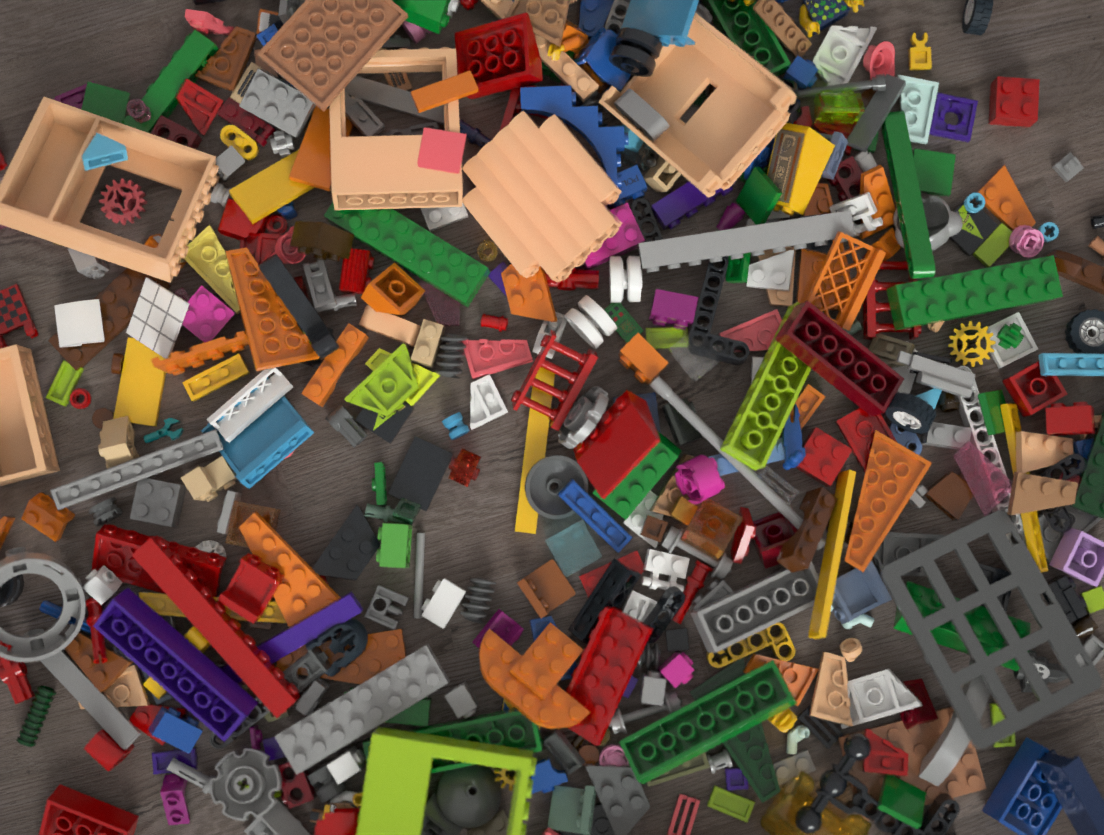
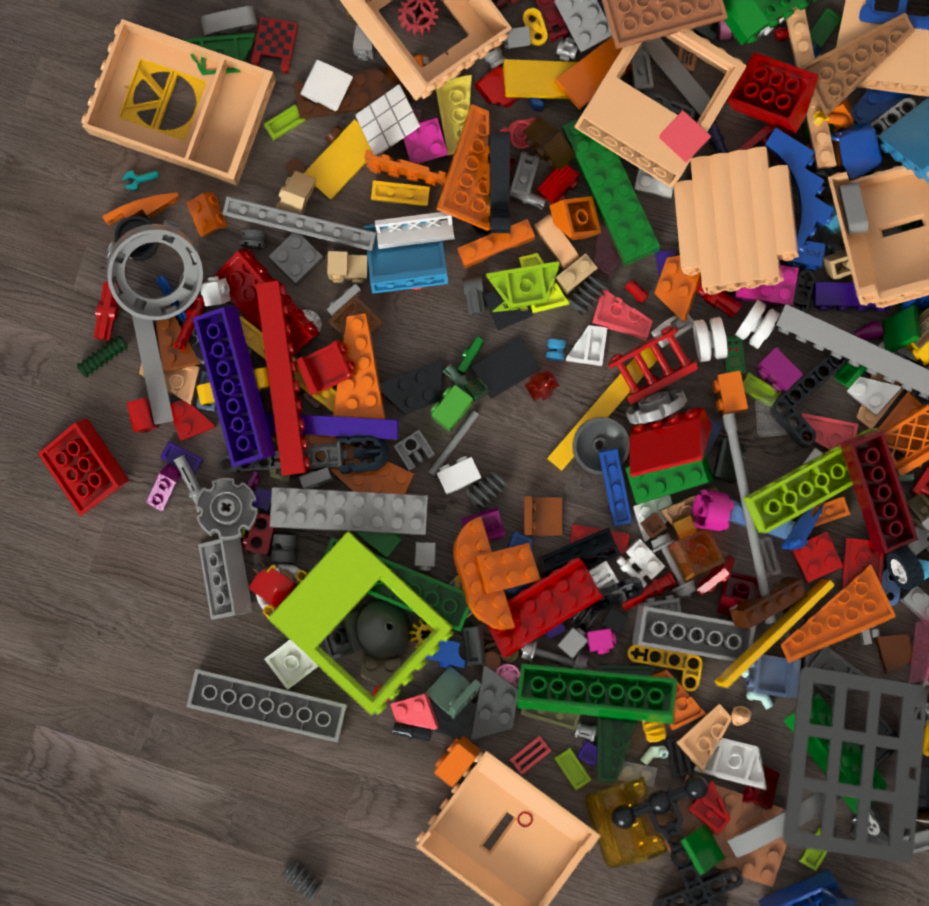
camera: 35 degrees right, 0 degrees up
red plate [70,388,92,409] -> none
teal bar [143,418,184,443] -> none
blue brick [148,707,203,753] -> none
red wing [239,232,282,265] -> none
red plate [266,215,287,235] -> none
white brick [327,746,366,784] -> none
orange tile [411,71,478,113] -> none
clear yellow plate [477,241,498,262] -> none
clear light blue bracket [545,520,602,577] -> none
black wheel [609,27,663,77] -> none

